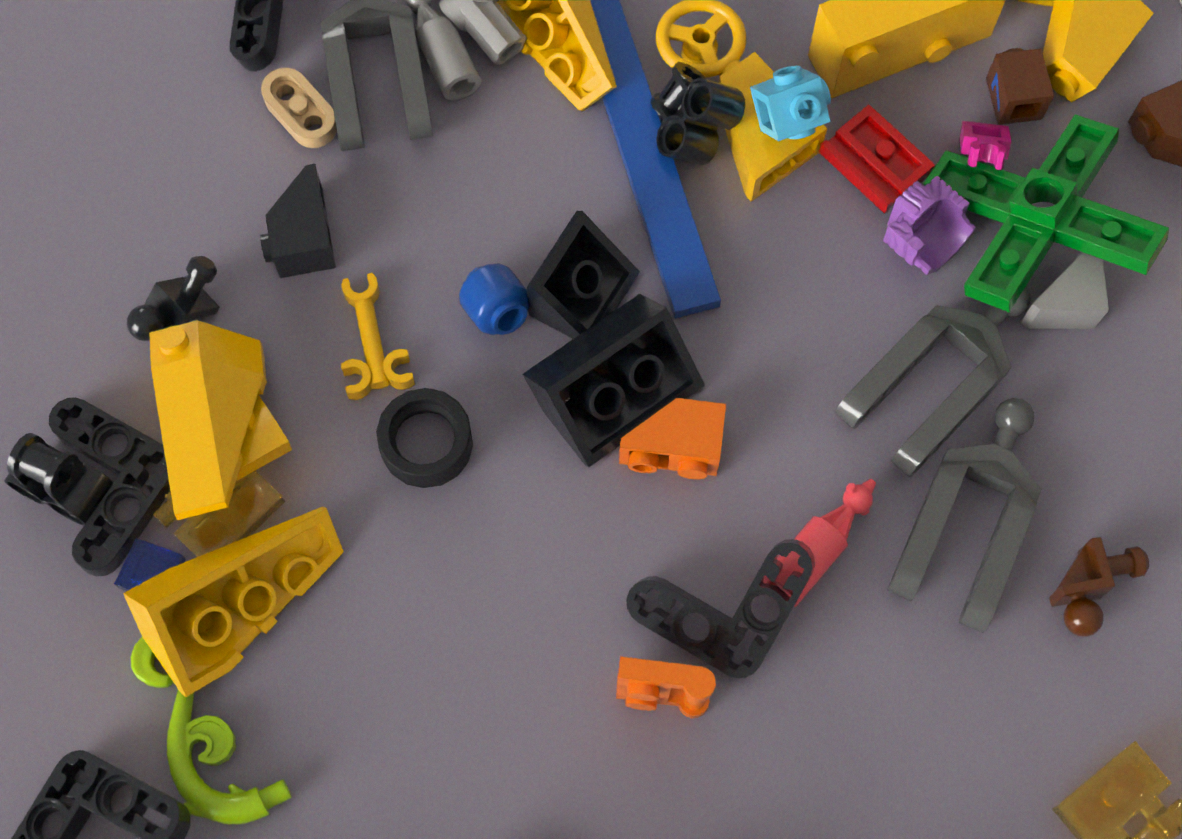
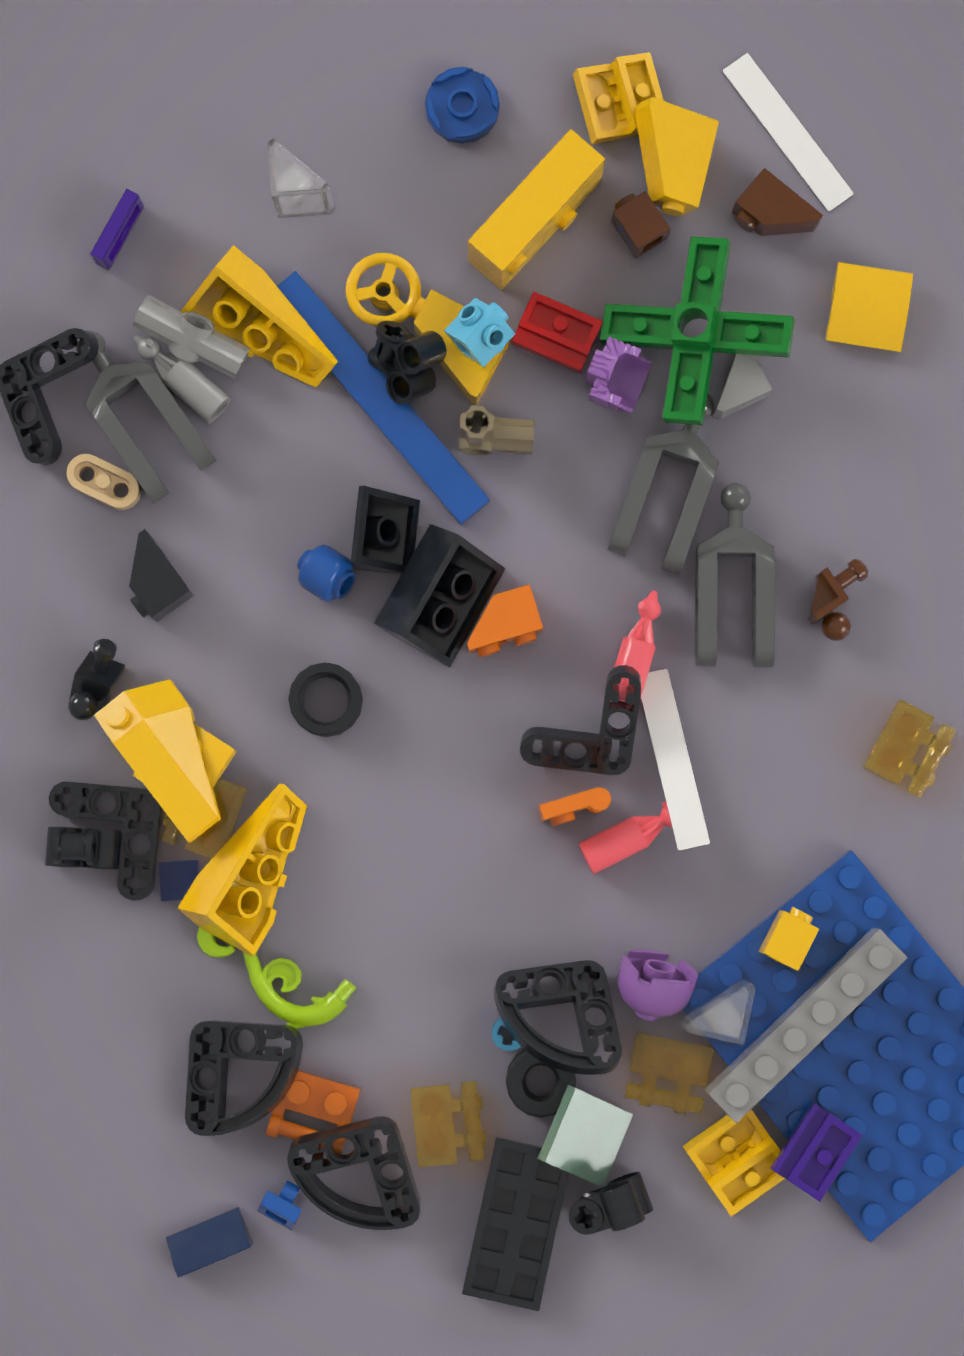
camera: 25 degrees left, 15 degrees up
yellow bar [341,273,415,400] -> none
dark pink plate [959,121,1012,170] -> none
none -> dark tan piece [458,405,535,455]
none -> coral wheel [578,801,673,875]
none -> white sticker [641,669,710,850]

